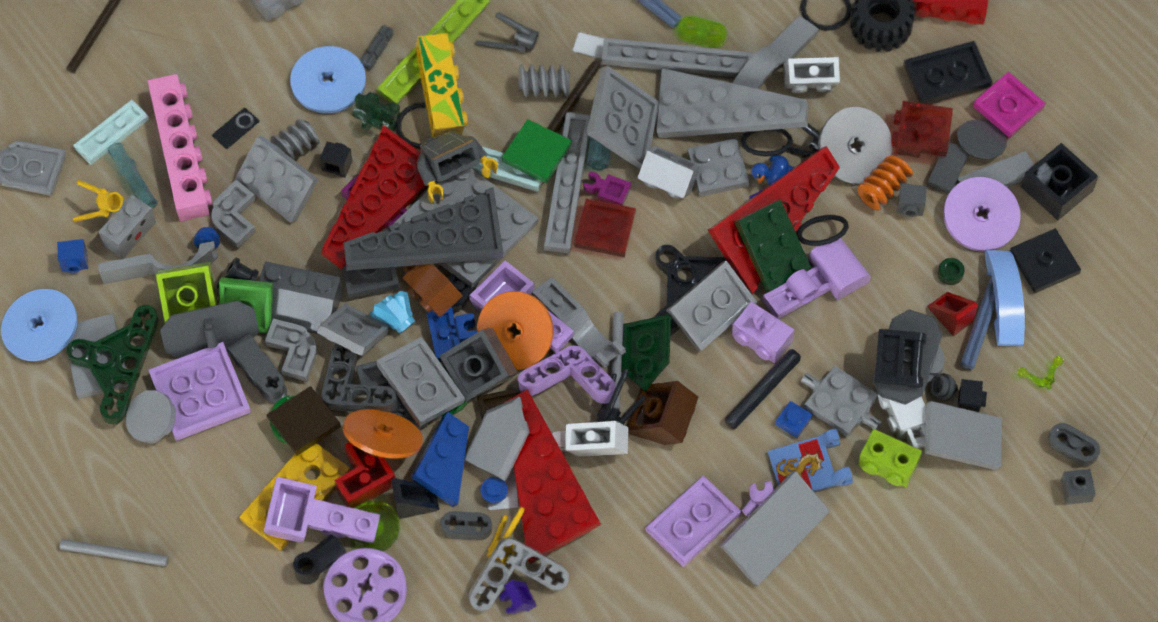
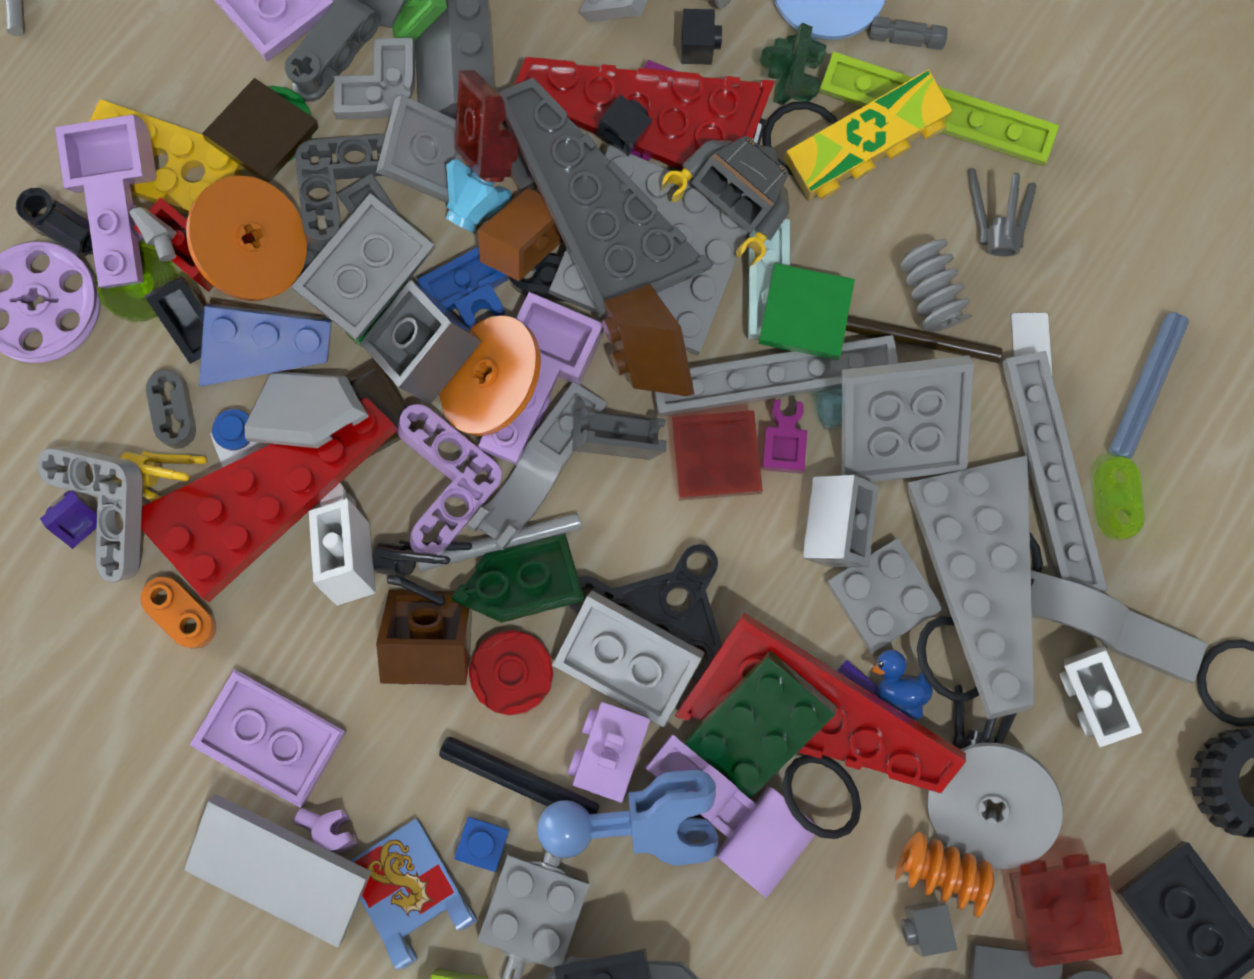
camera: 70 degrees right, 15 degrees up
none -> light grey bar [129,207,177,261]
none -> orange plate [140,577,216,649]
none -> clear red plate [455,70,518,182]
none -> red tile [469,630,554,716]
none -> medium blue piece [537,770,719,866]
none -> dark grey hinge [572,408,667,460]
none -> black plate [596,94,653,157]
none -> reddish brown slope [602,284,695,396]

